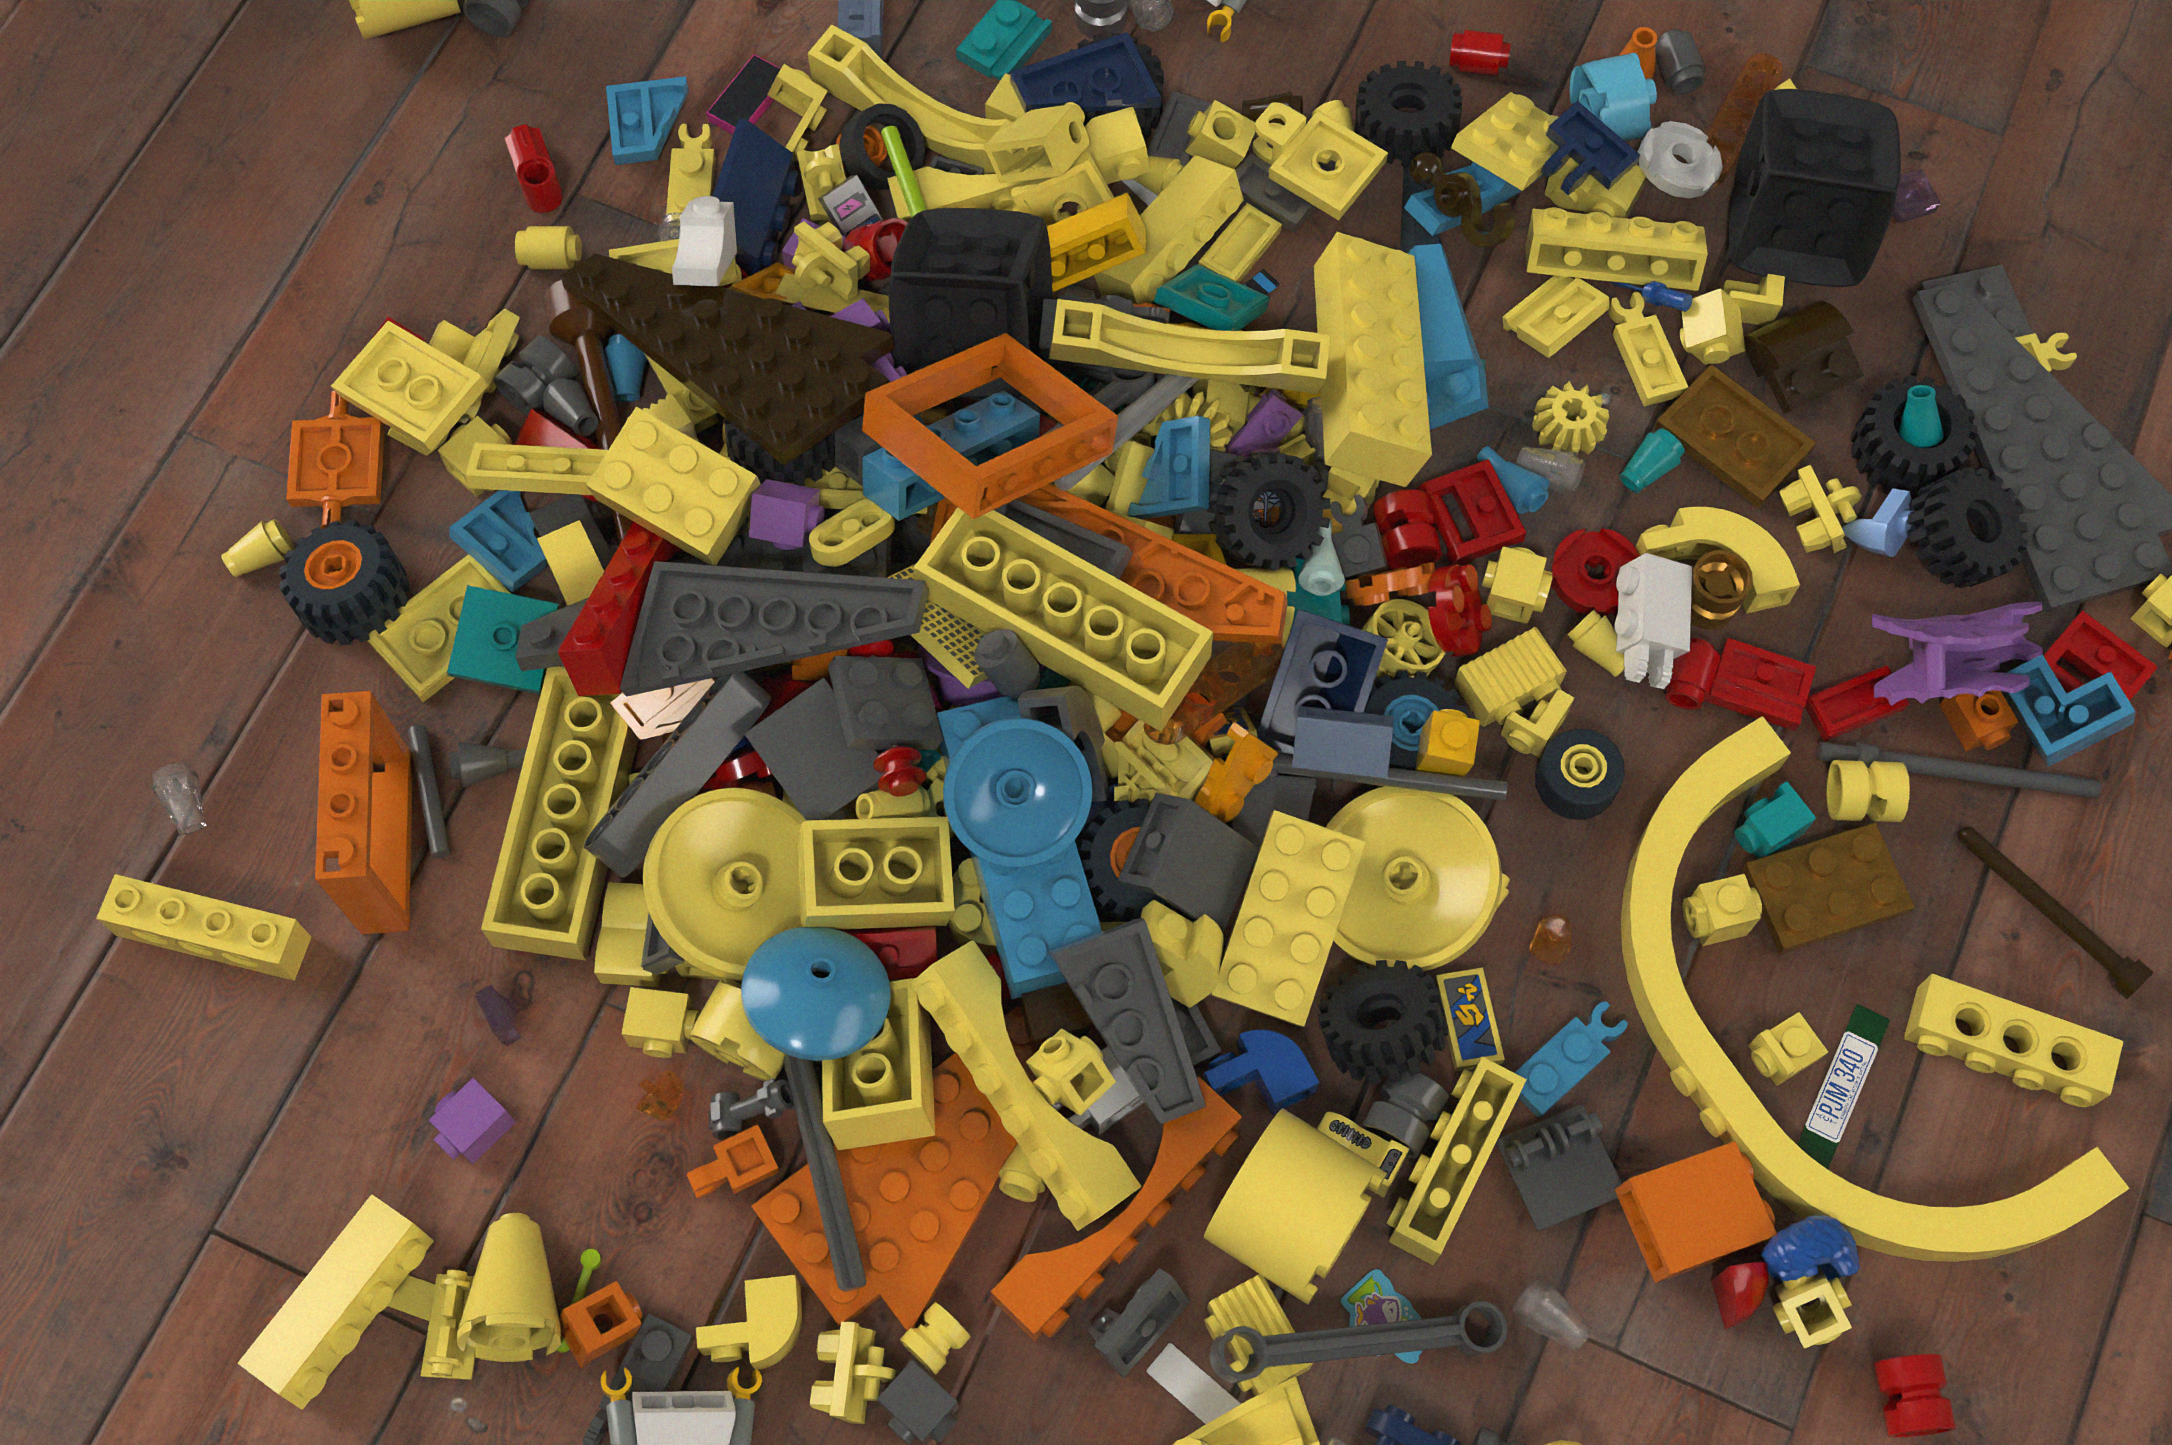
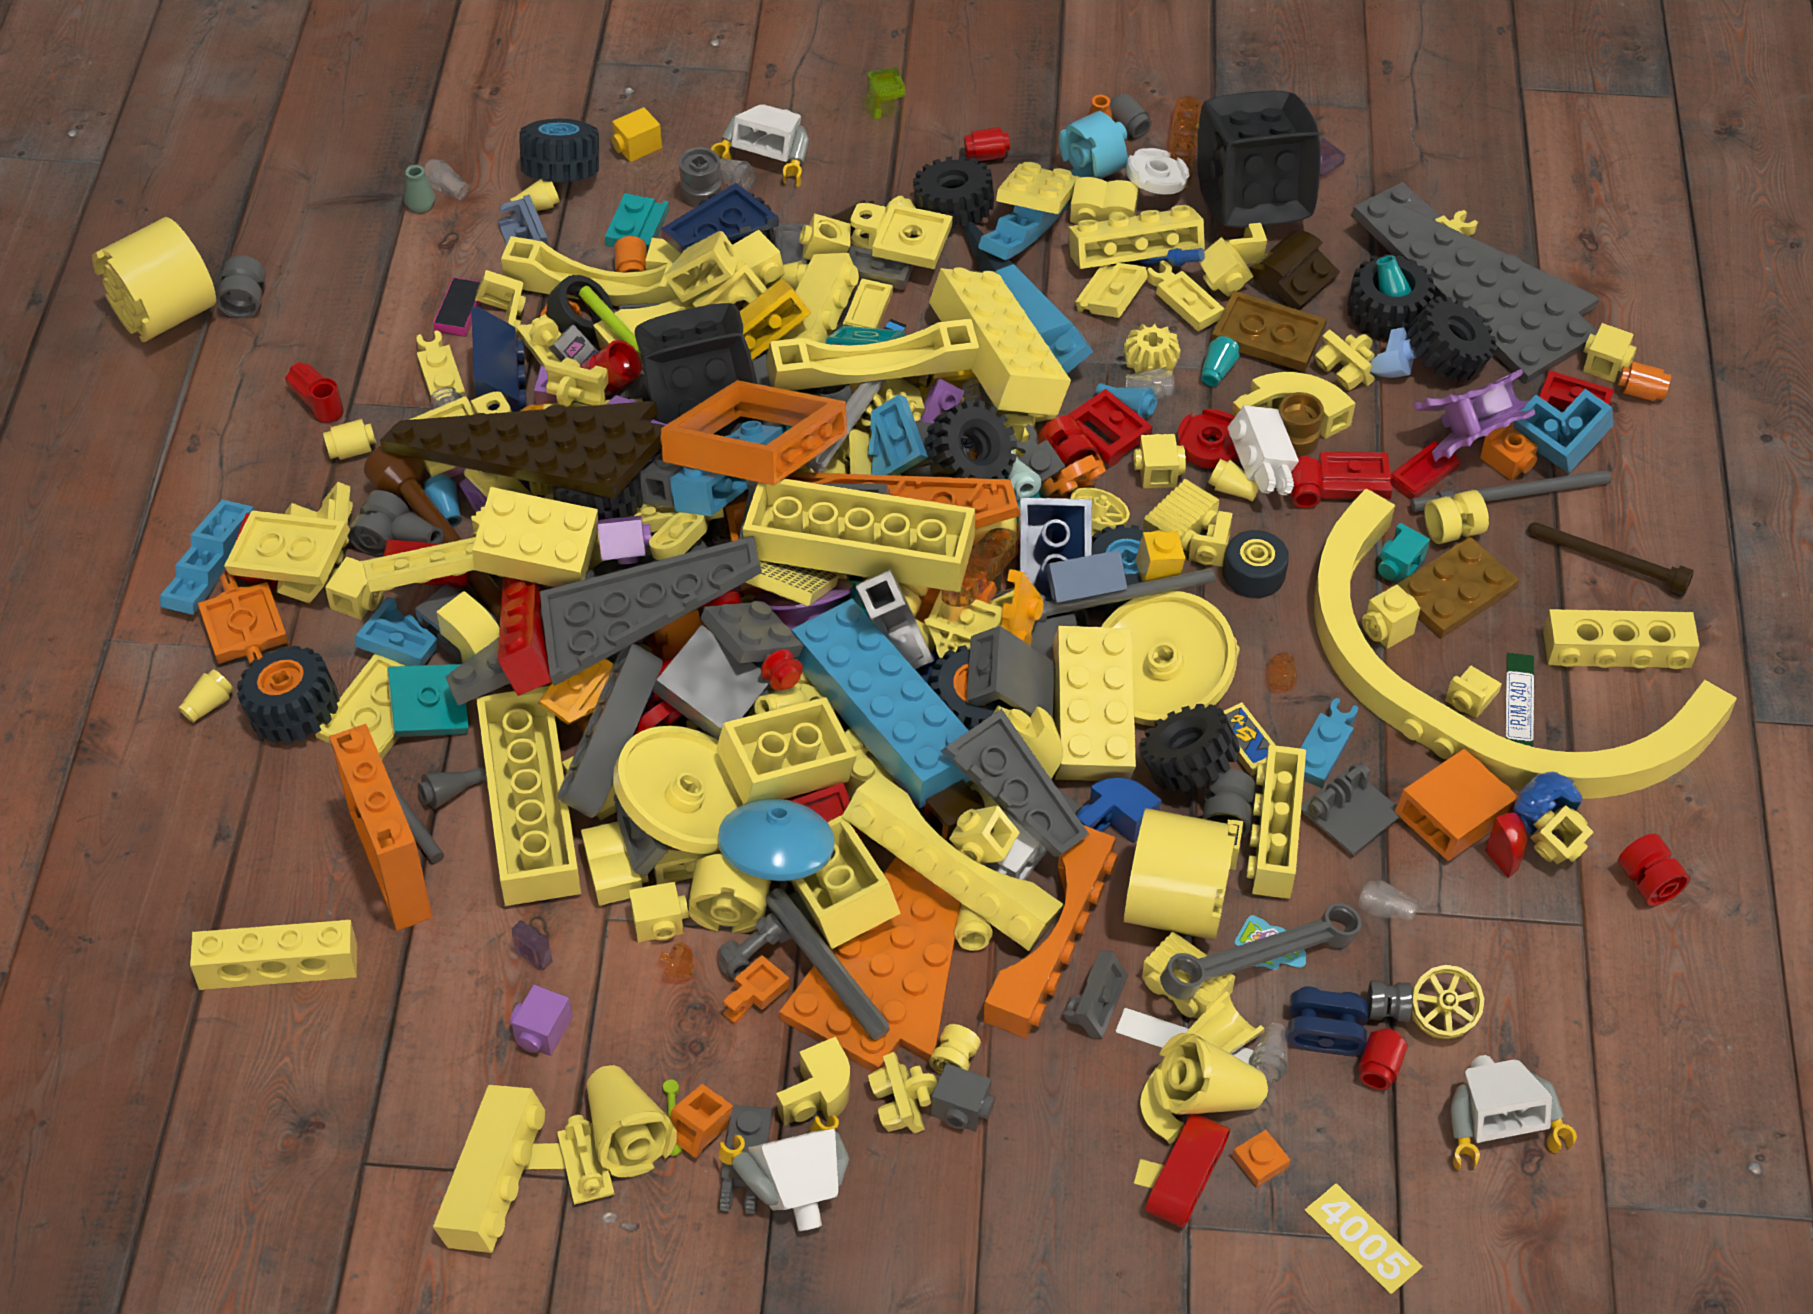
camera: 20 degrees left, 15 degrees down
clear cone [151,762,207,835] -> none
dark azure wing [606,76,689,165] -> none
white arch [672,196,737,286] -> none
dark azure dish [943,718,1092,867] -> none
dark grey brick [974,629,1040,699] -> none
dark brown piece [1409,152,1515,247] -> none
red plate [1428,564,1492,657] -> none
dark blue hinge [1541,101,1641,195] -> none
none -> dark azure slope [160,499,254,615]
none -> orange brick [614,236,647,273]

